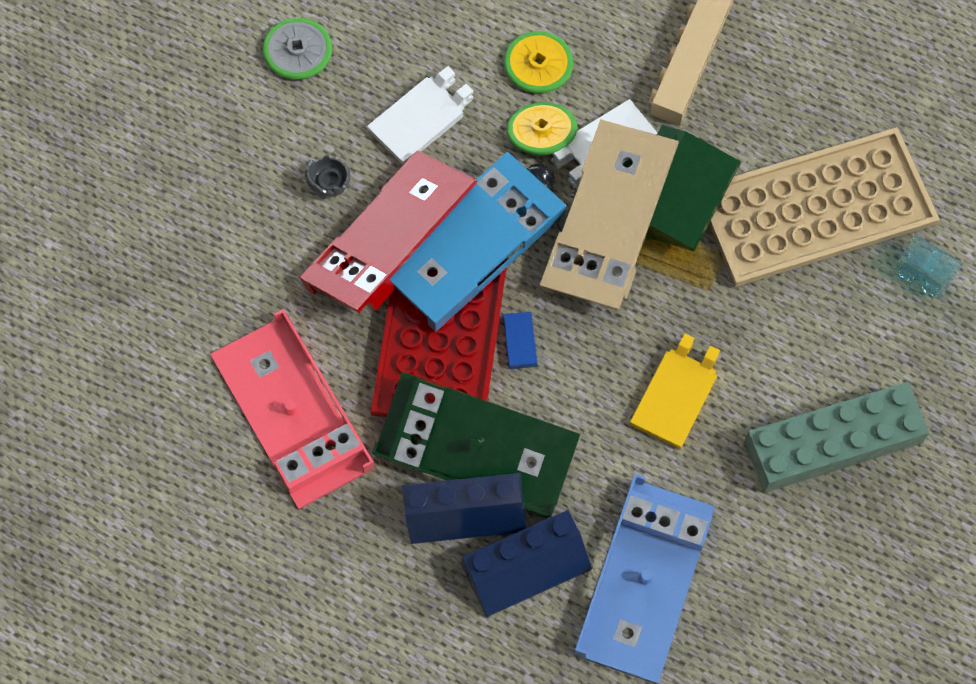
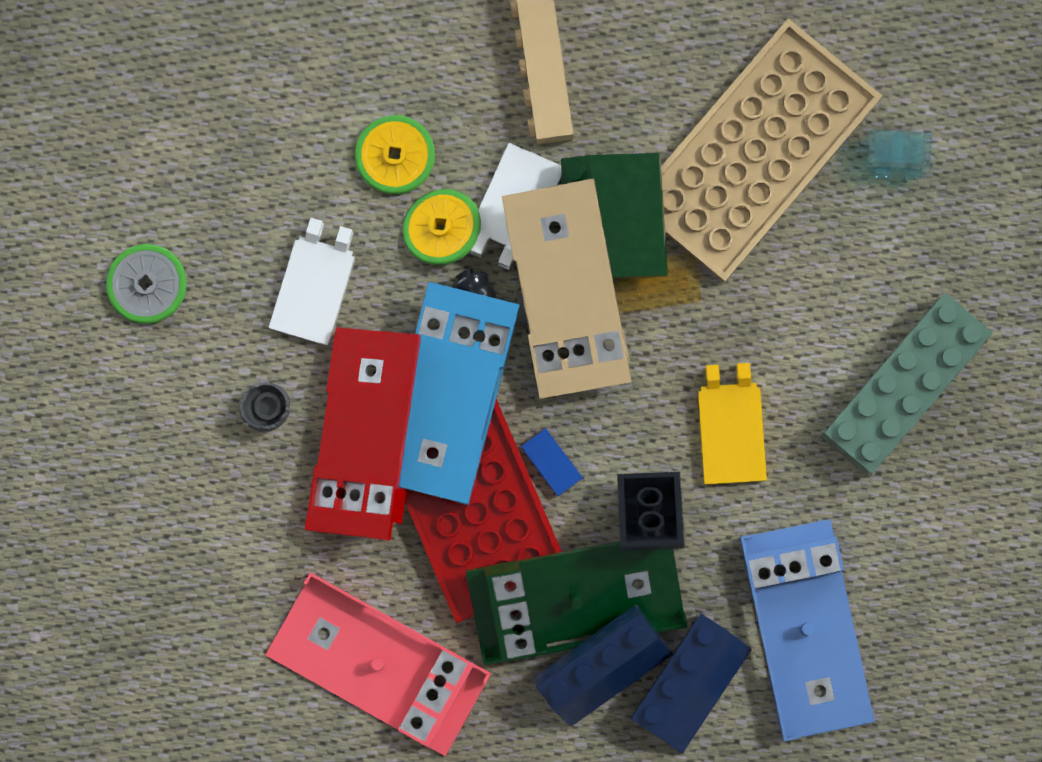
camera: 25 degrees left, 15 degrees up
none -> black slope [617,472,685,551]

